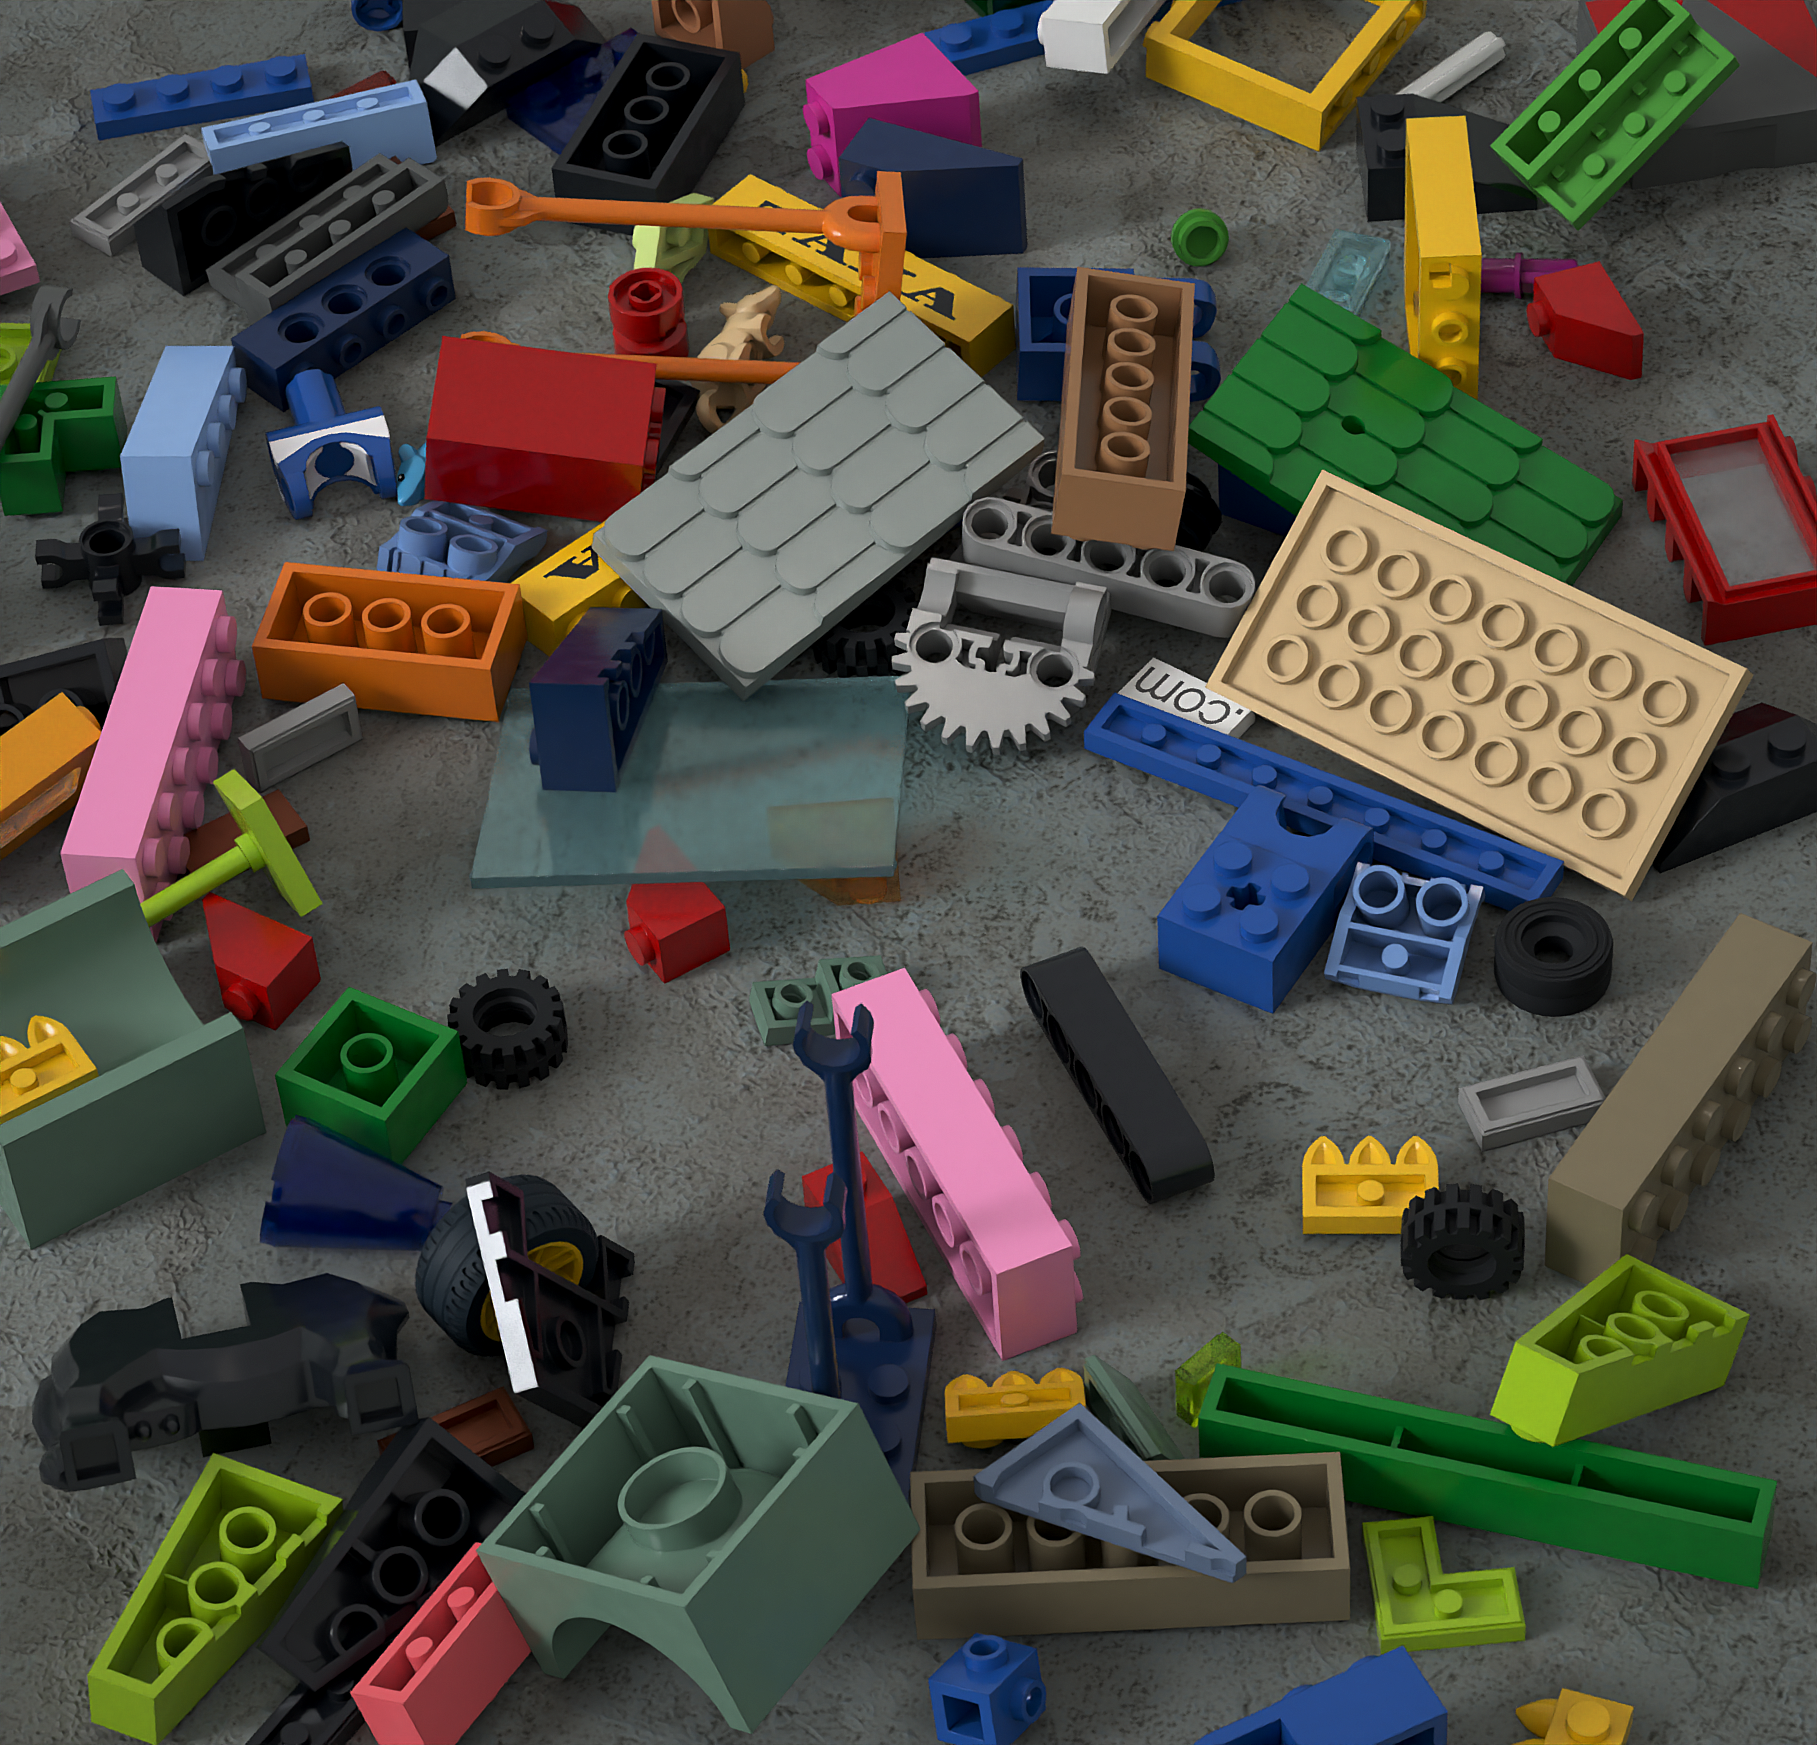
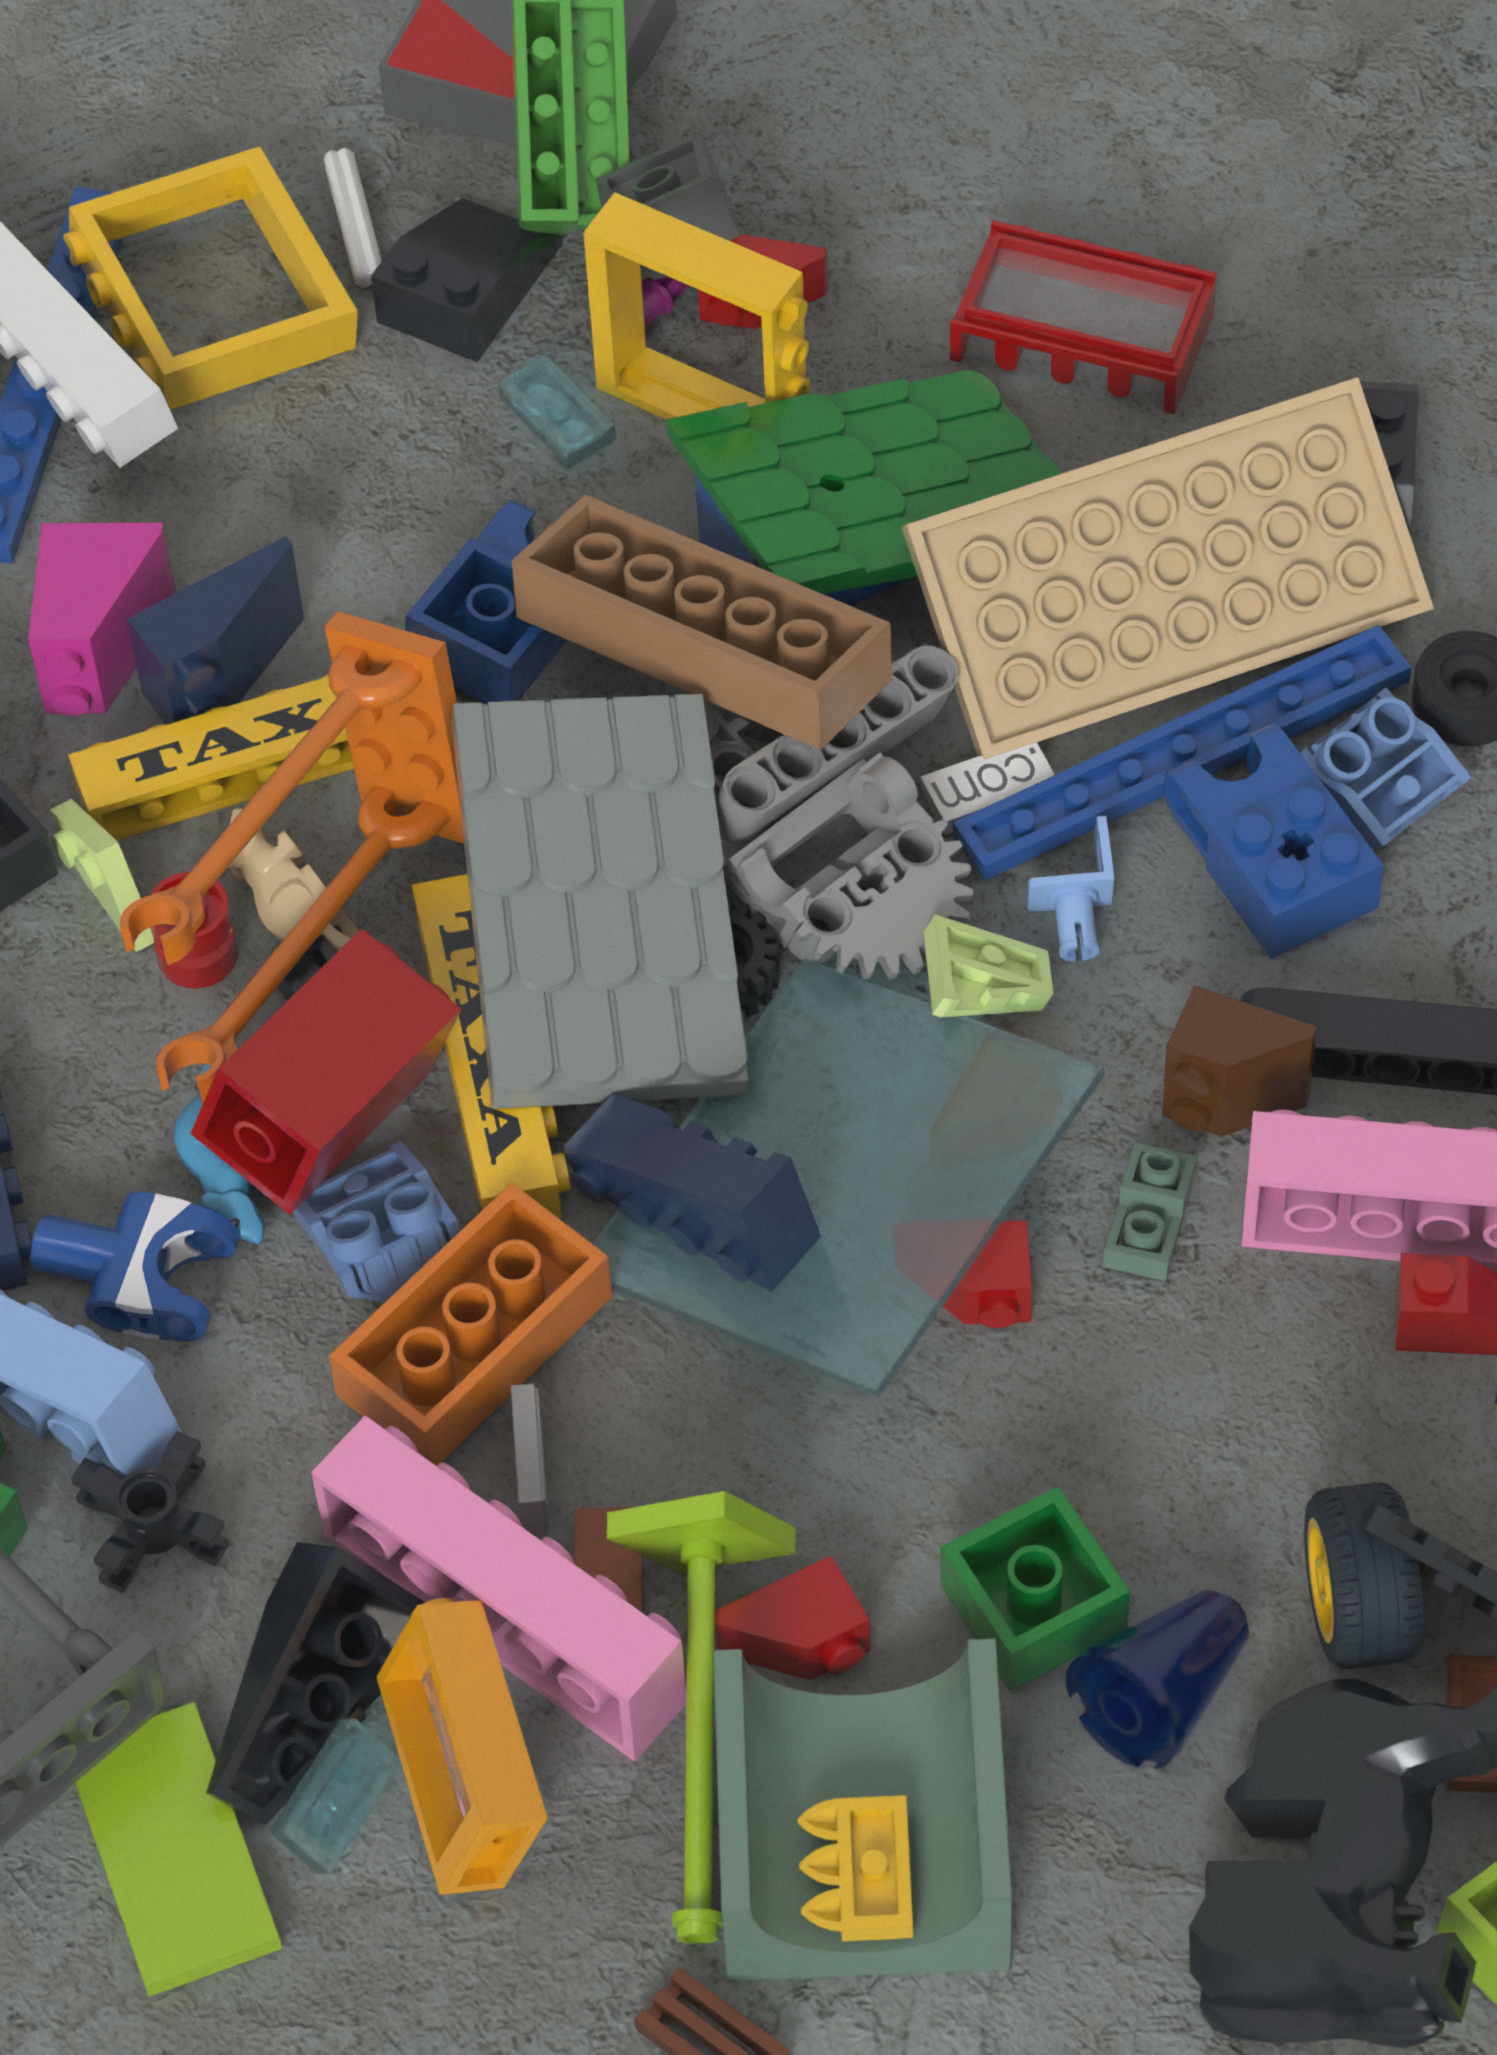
camera: 60 degrees left, 10 degrees up
black tyre [447,969,568,1090] -> none
bright green plate [1171,208,1229,266] -> none
none -> dark grey slope [596,131,740,281]
none -> yellowish green wing [924,915,1054,1018]
none -> light blue bracket [1027,816,1115,962]
none -> reddish brown slope [1162,985,1317,1137]

